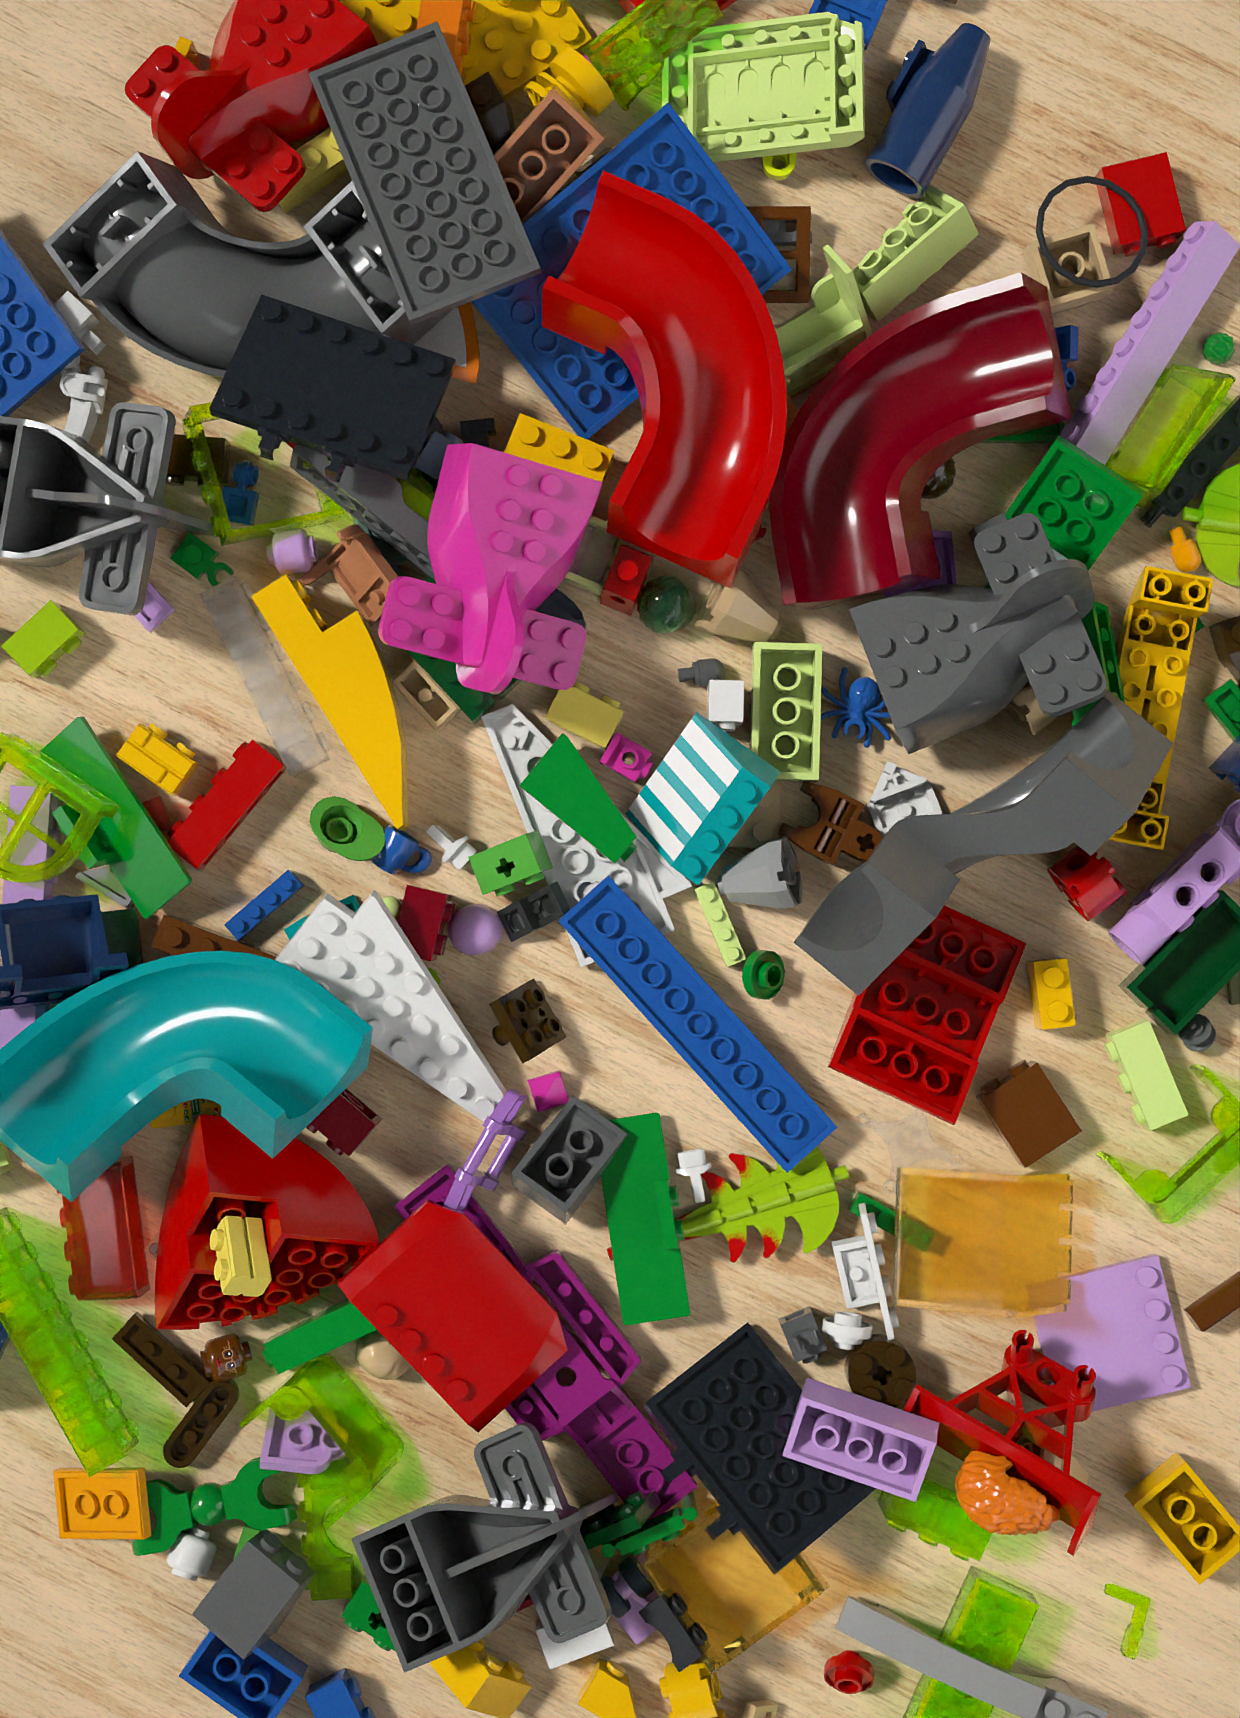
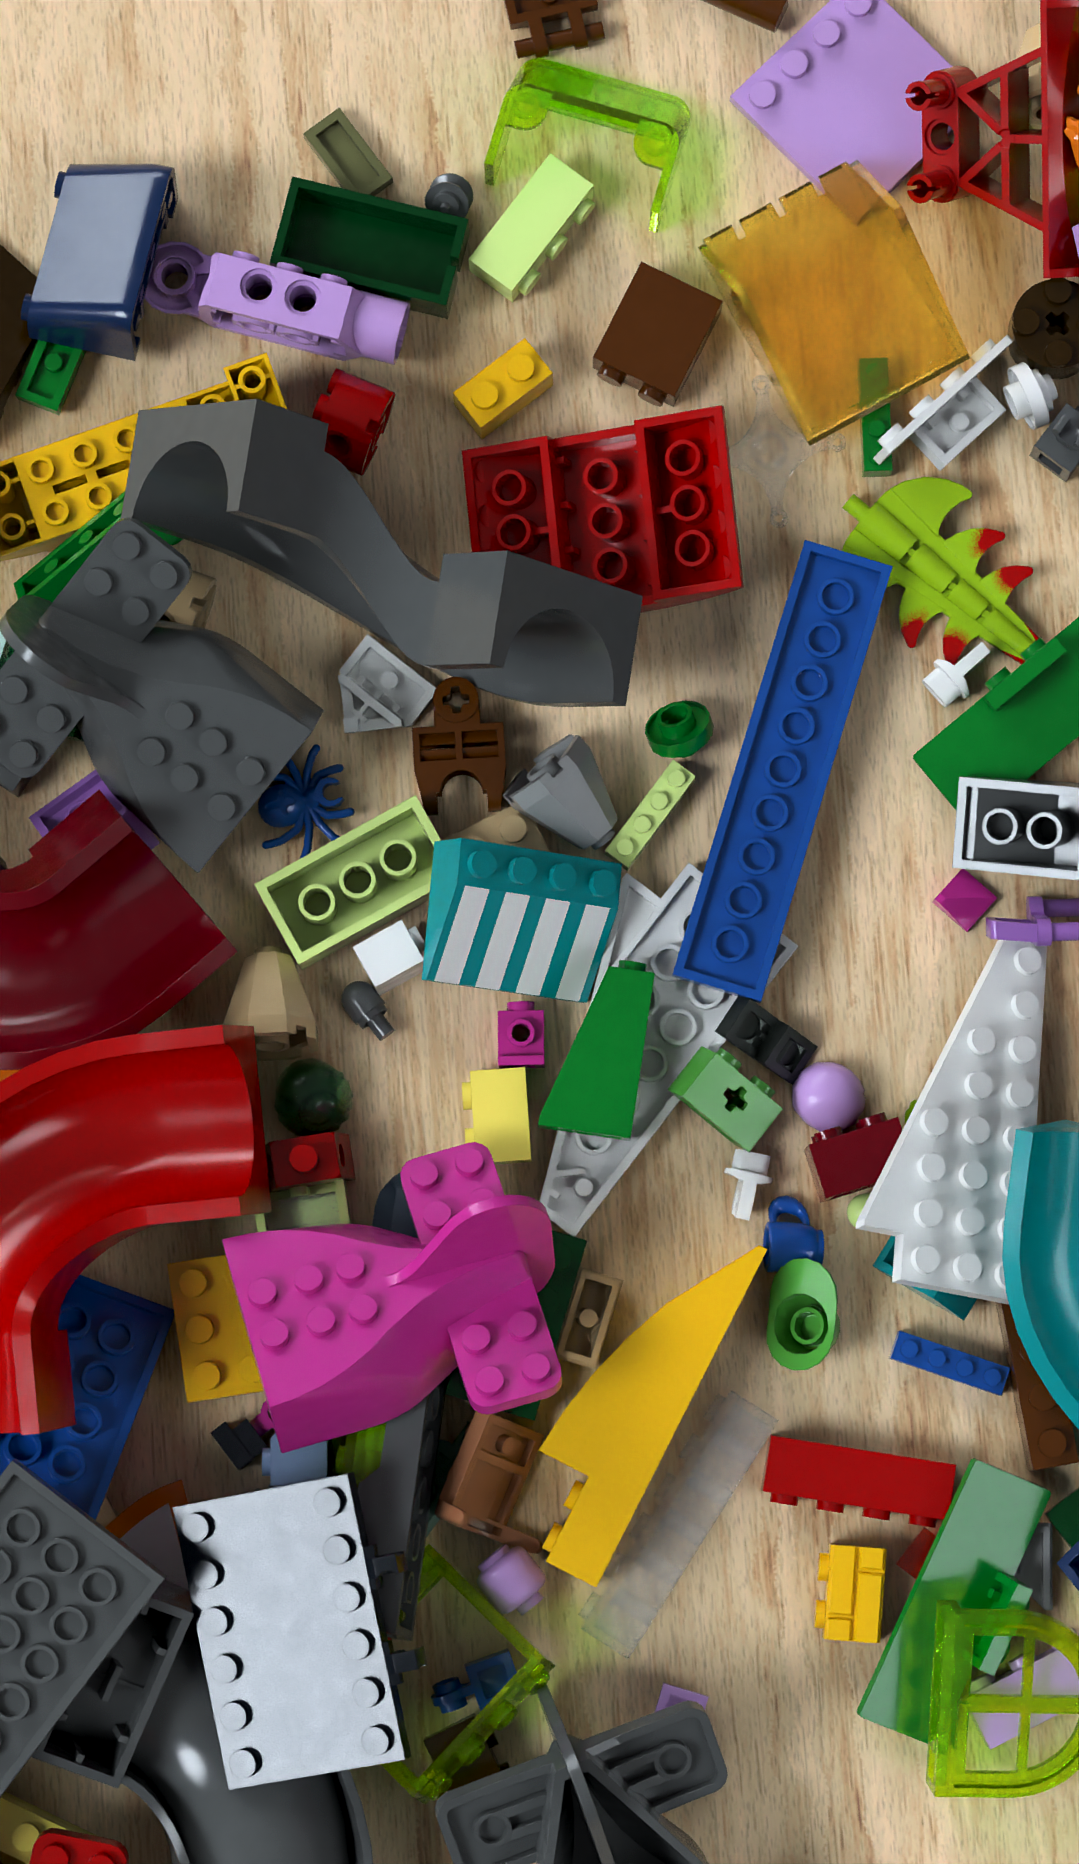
camera: 115 degrees left, 5 degrees down
lime brick [1,600,86,679] -> none
green plate [170,532,234,590] -> none
dark brown plate [489,978,567,1064] -> none

